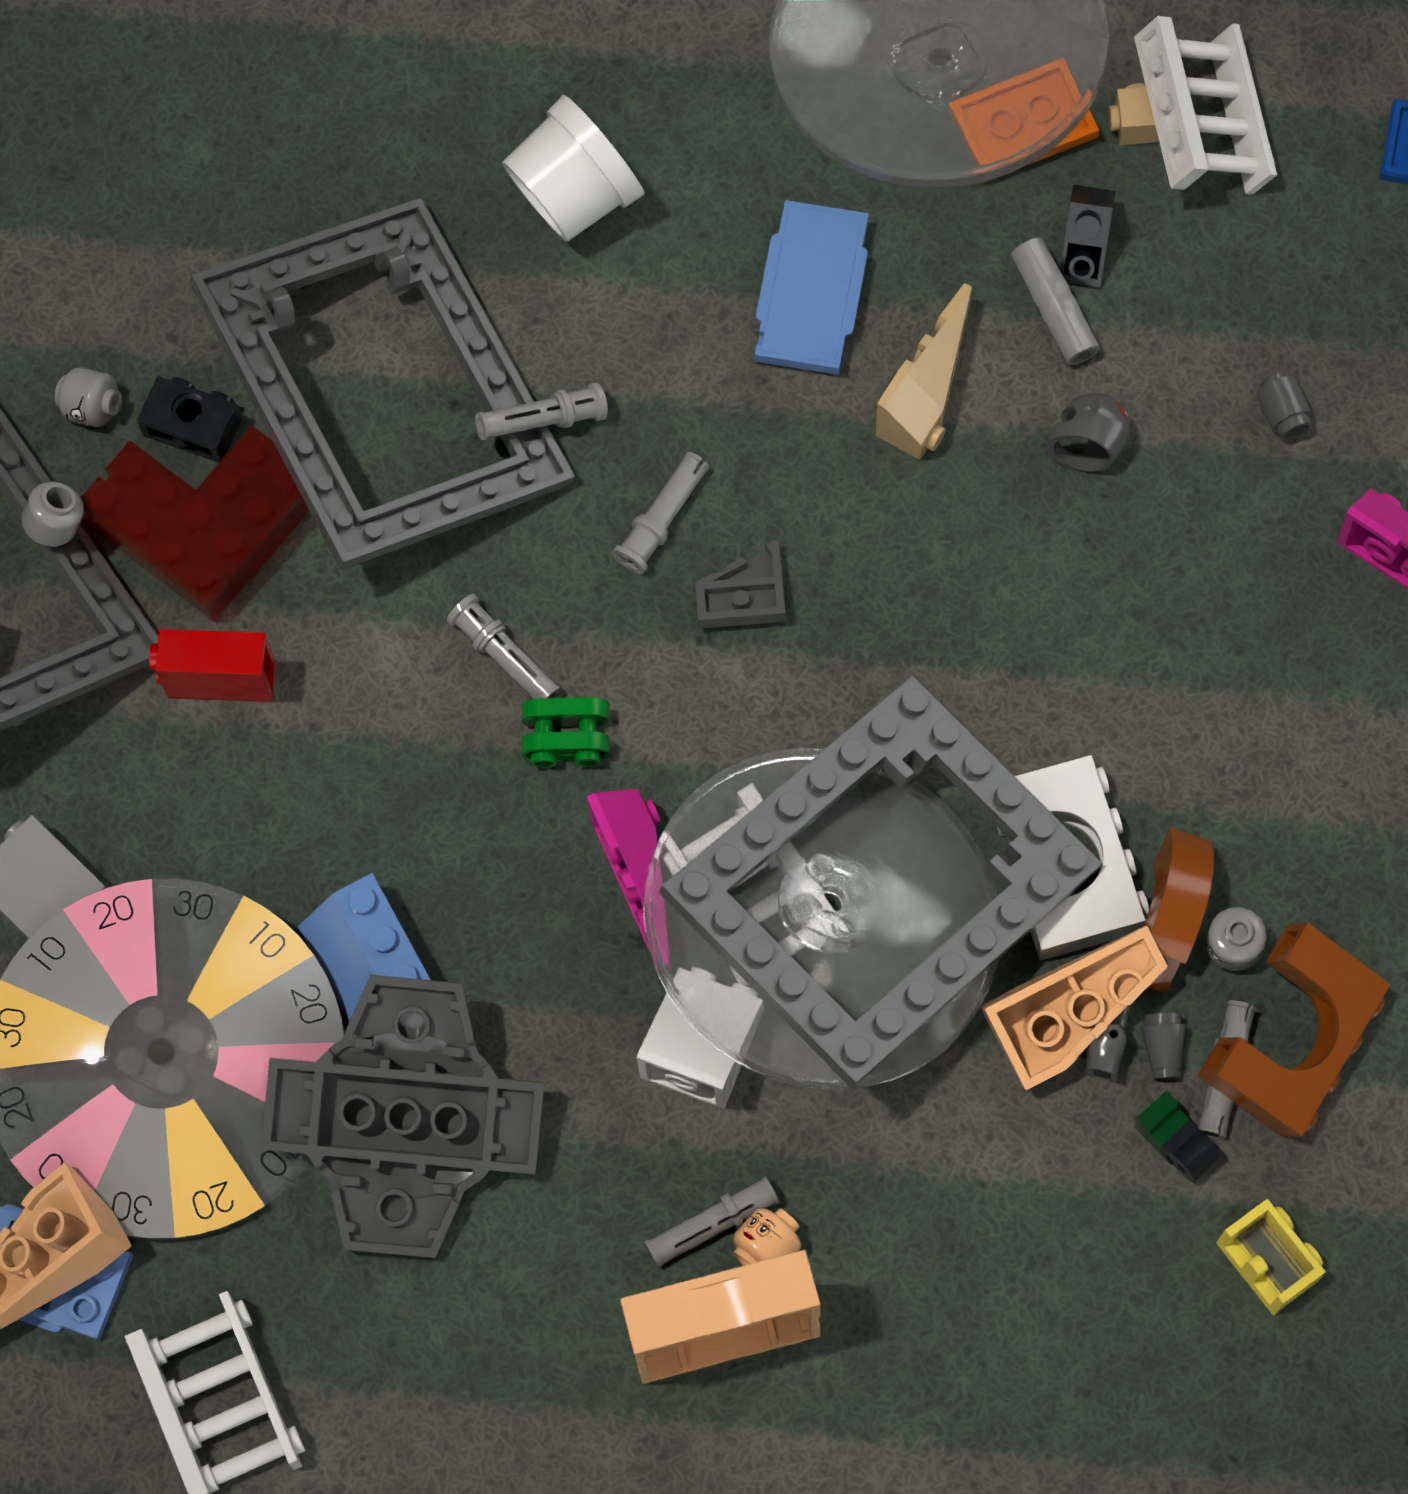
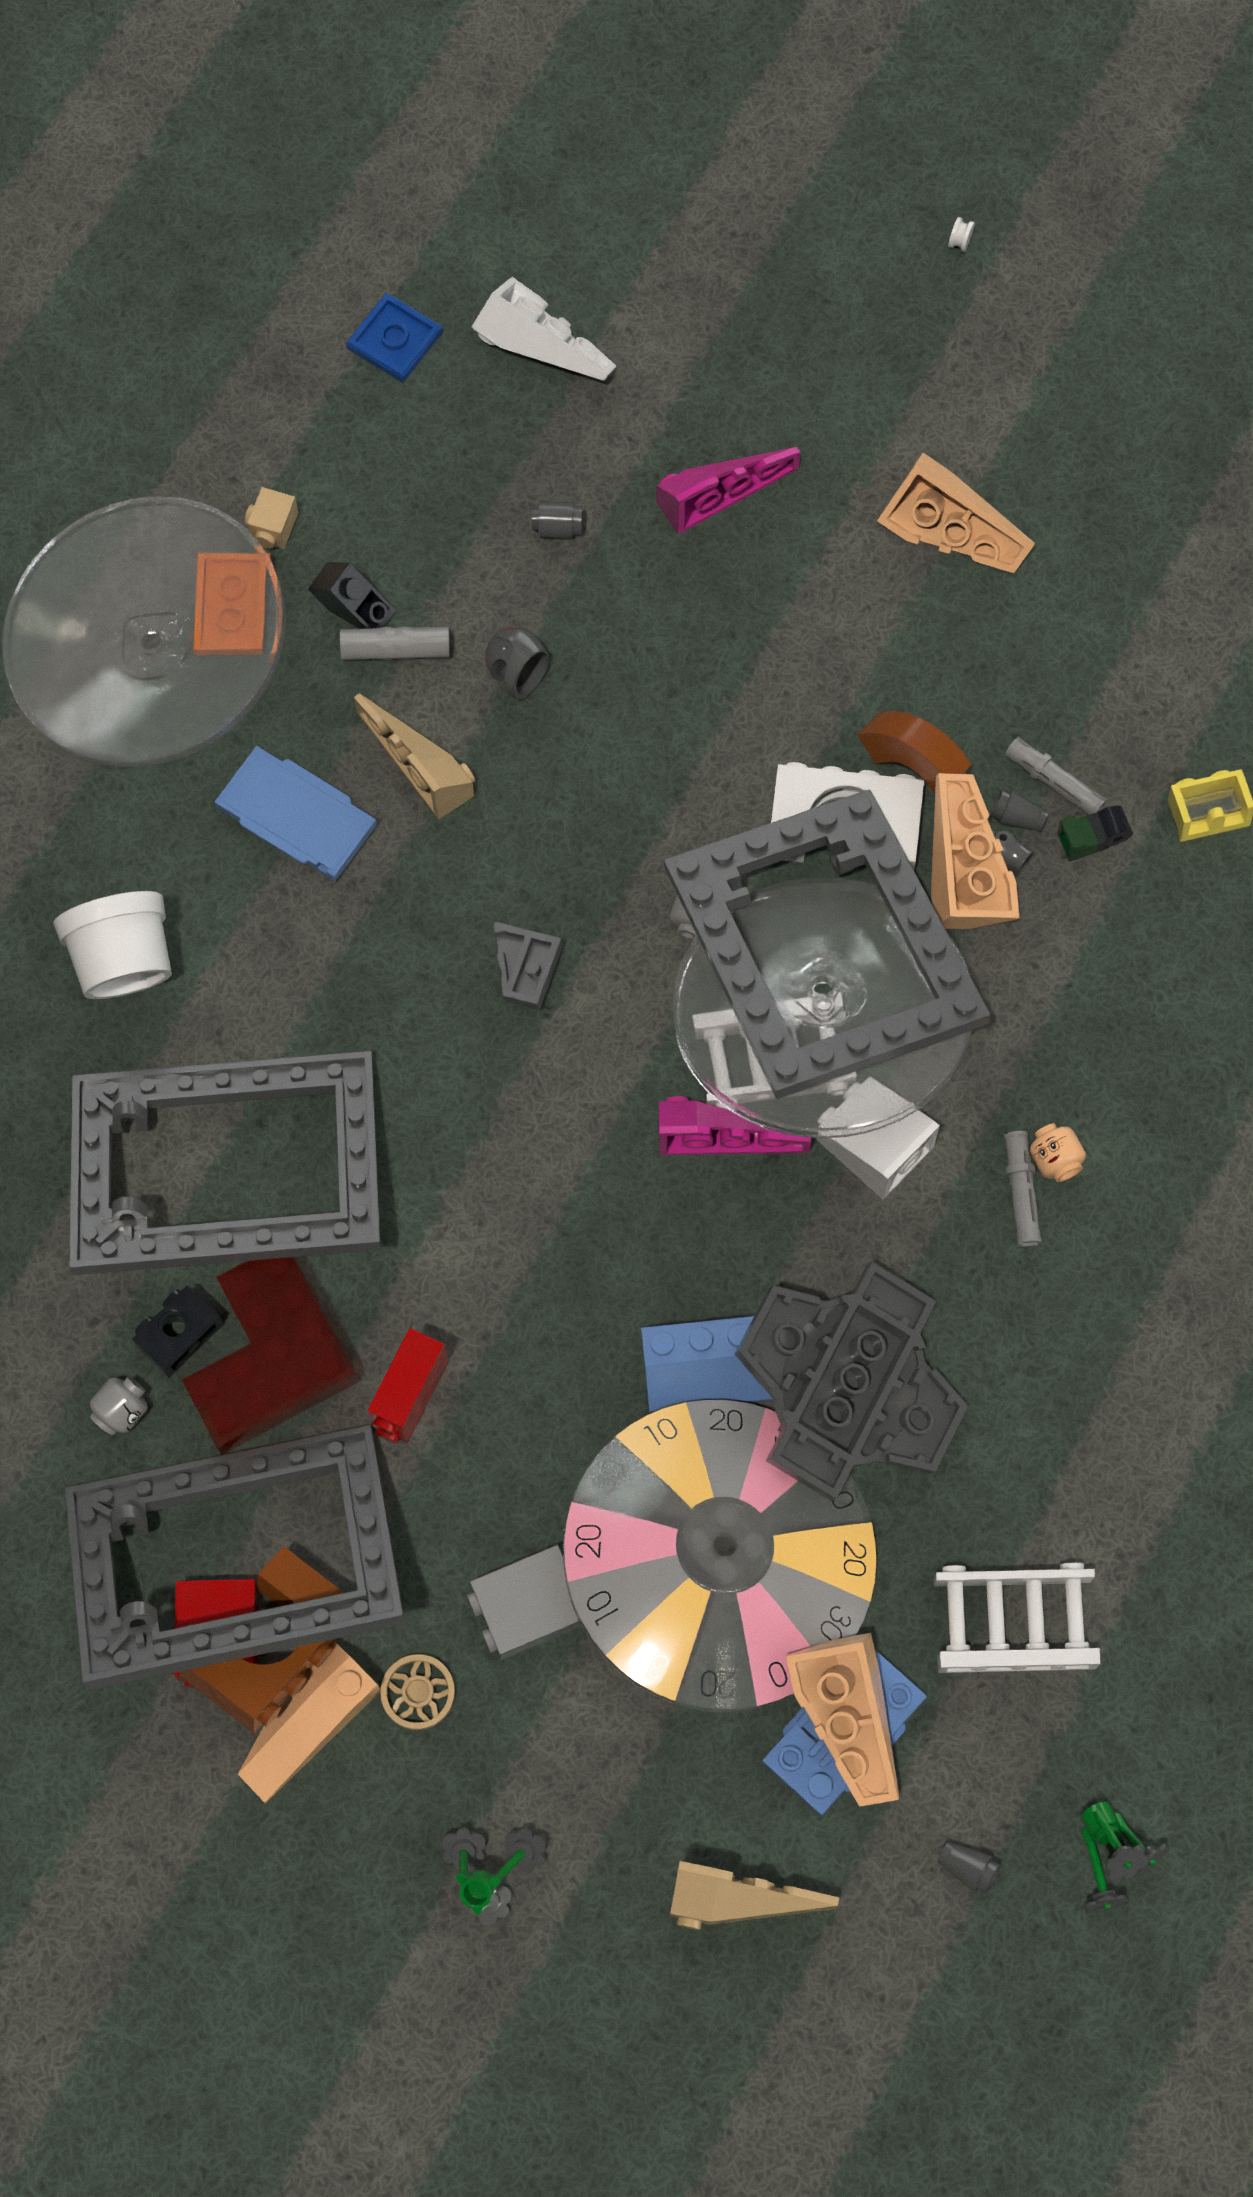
camera: 70 degrees left, 0 degrees up
light grey head [22,482,84,547] -> none
light grey pin [446,594,561,699] -> none
light grey pin [475,382,608,440] -> none
green brick [521,697,610,768] -> none
light grey pin [612,452,709,575] -> none
light nougat tile [620,1250,820,1384] -> none
white fence [1134,16,1277,195] -> none
dark orange arch [1198,923,1391,1137] -> none
light grey head [1206,907,1267,971] -> none

